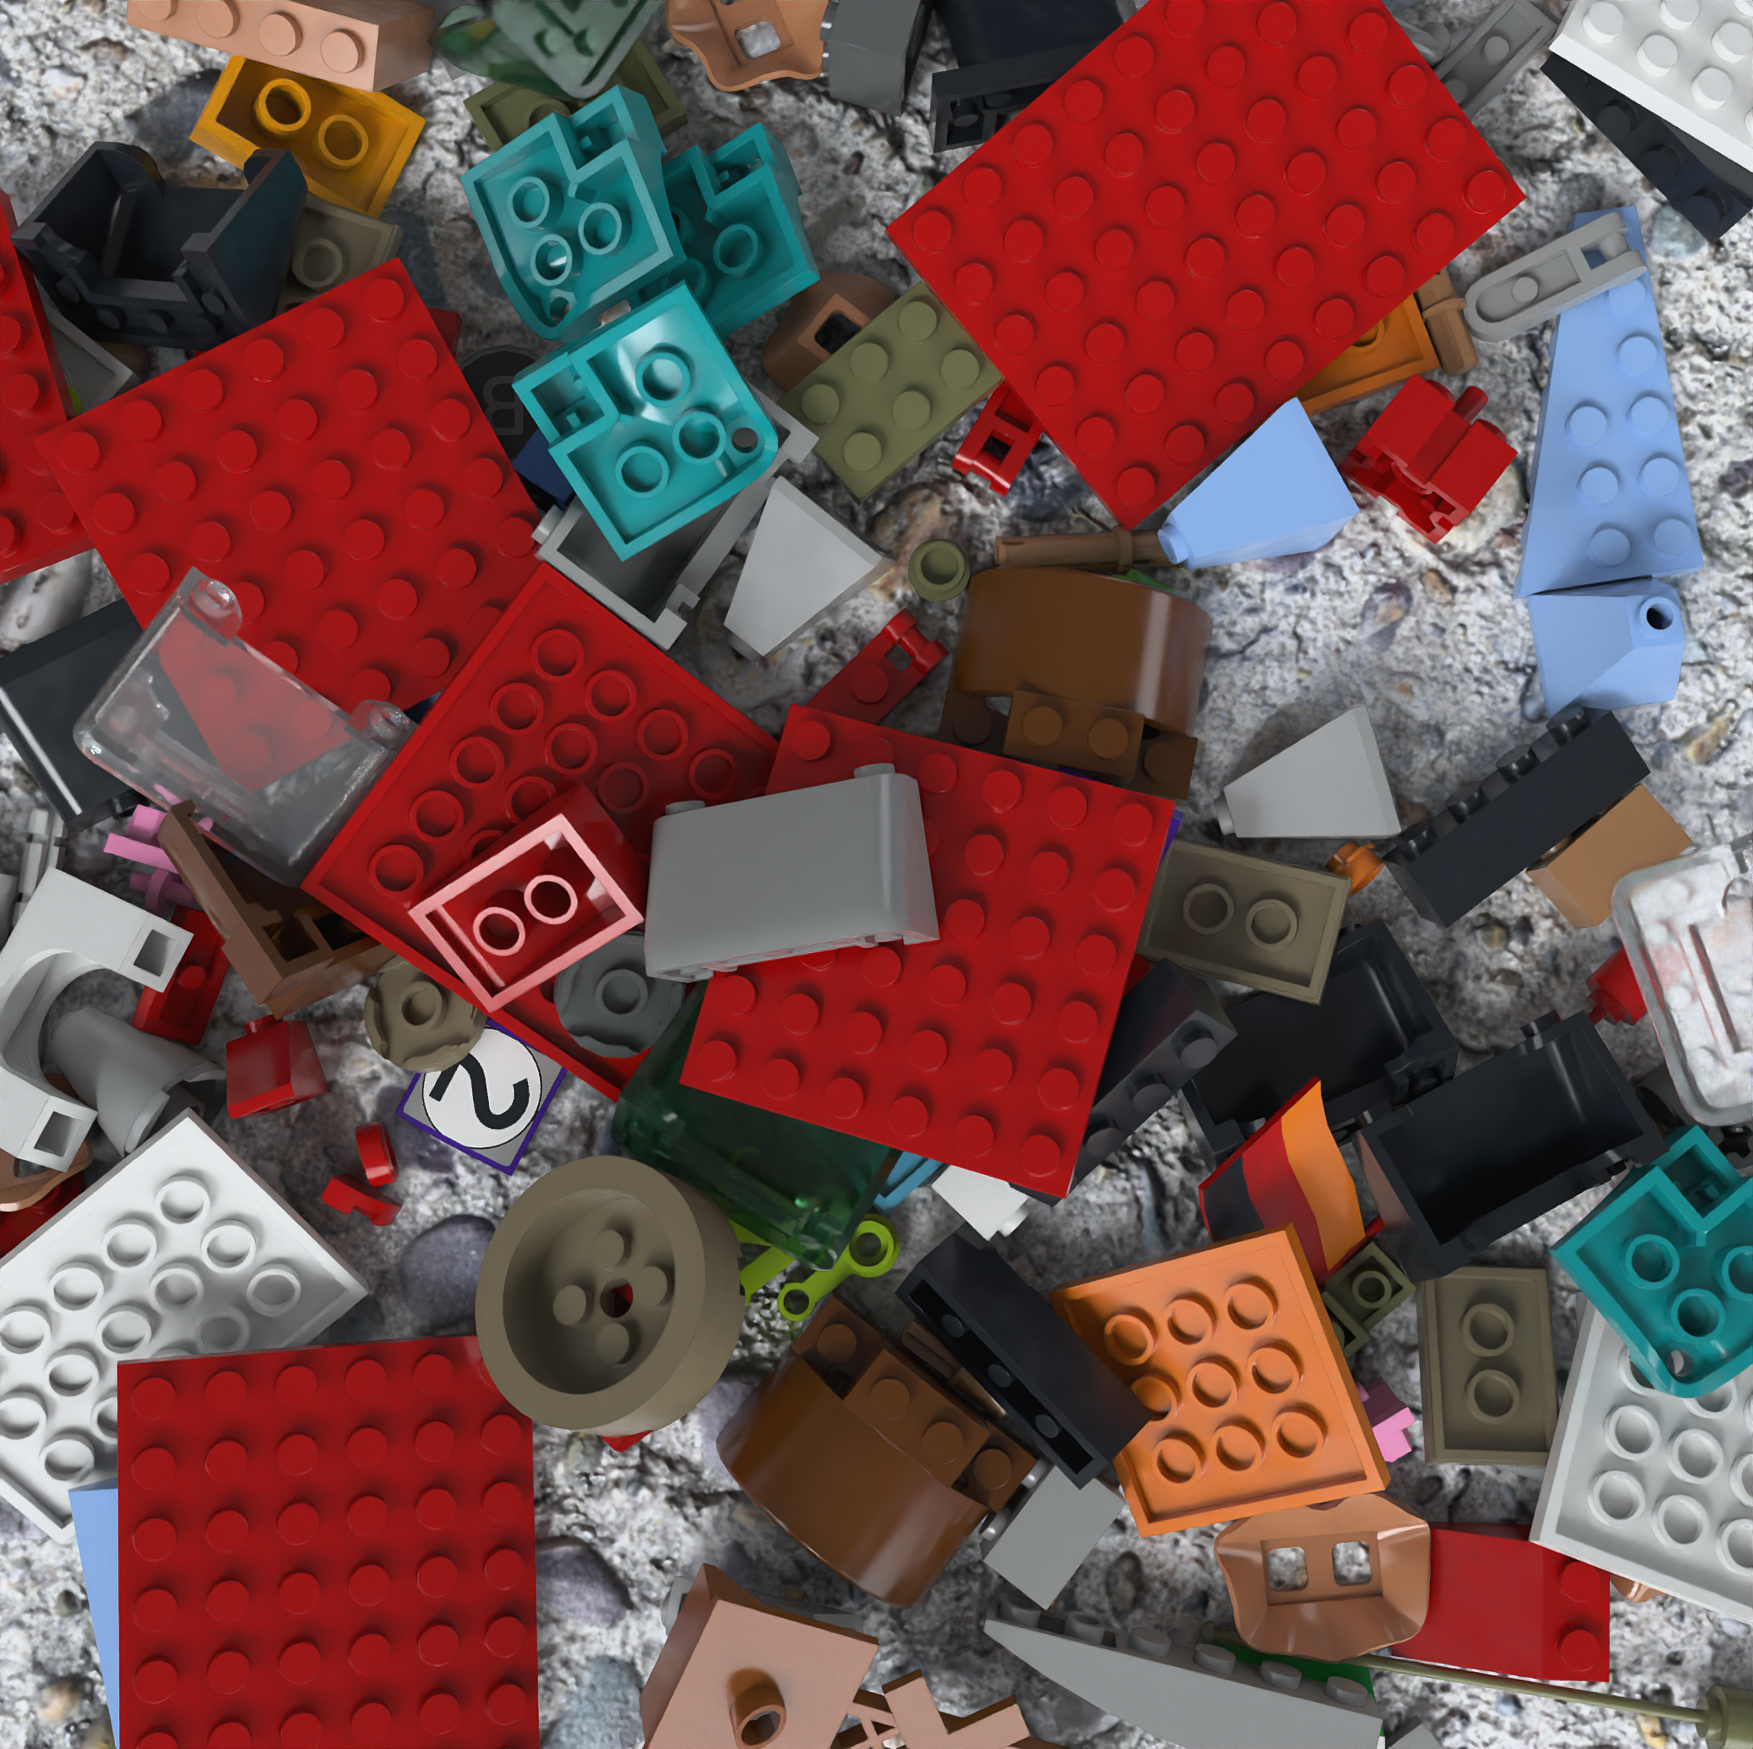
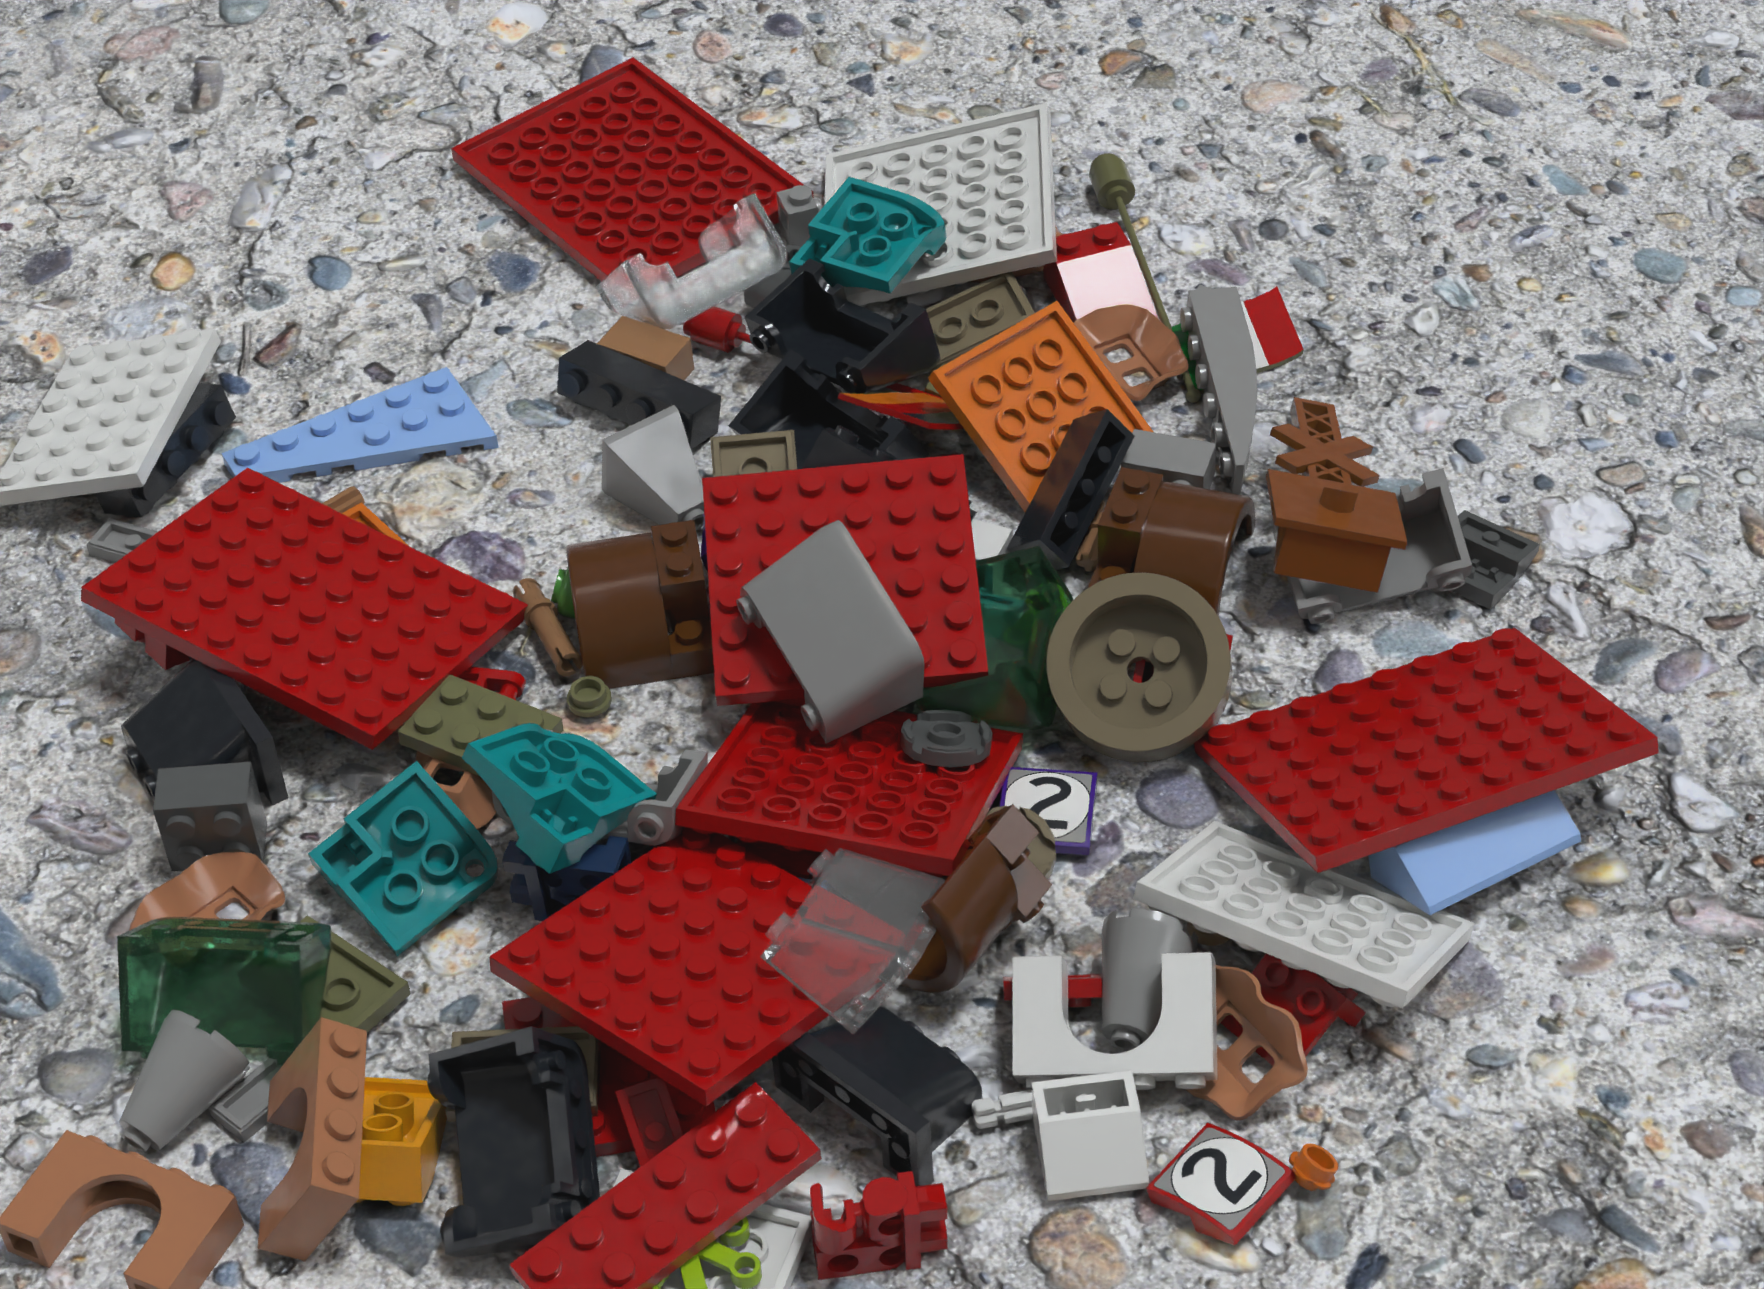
camera: 105 degrees left, 40 degrees down
bright pink hips [104,804,222,917] -> none
red slope [226,1014,330,1119] -> none
red tile [321,1173,403,1226] -> none
red tile [355,1120,399,1188] -> none
red slope [407,782,650,1014] -> none
teal slope [459,84,687,343] -> none
light grey slope [723,475,897,662] -> none
red plate [780,608,950,733] -> none
light blue slope [1157,397,1360,570] -> none
orange plate [1325,840,1385,898] -> none
red brick [1337,372,1518,544] -> none
light grey plate [1463,212,1648,343] -> none
light blue slope [1526,577,1686,719] -> none

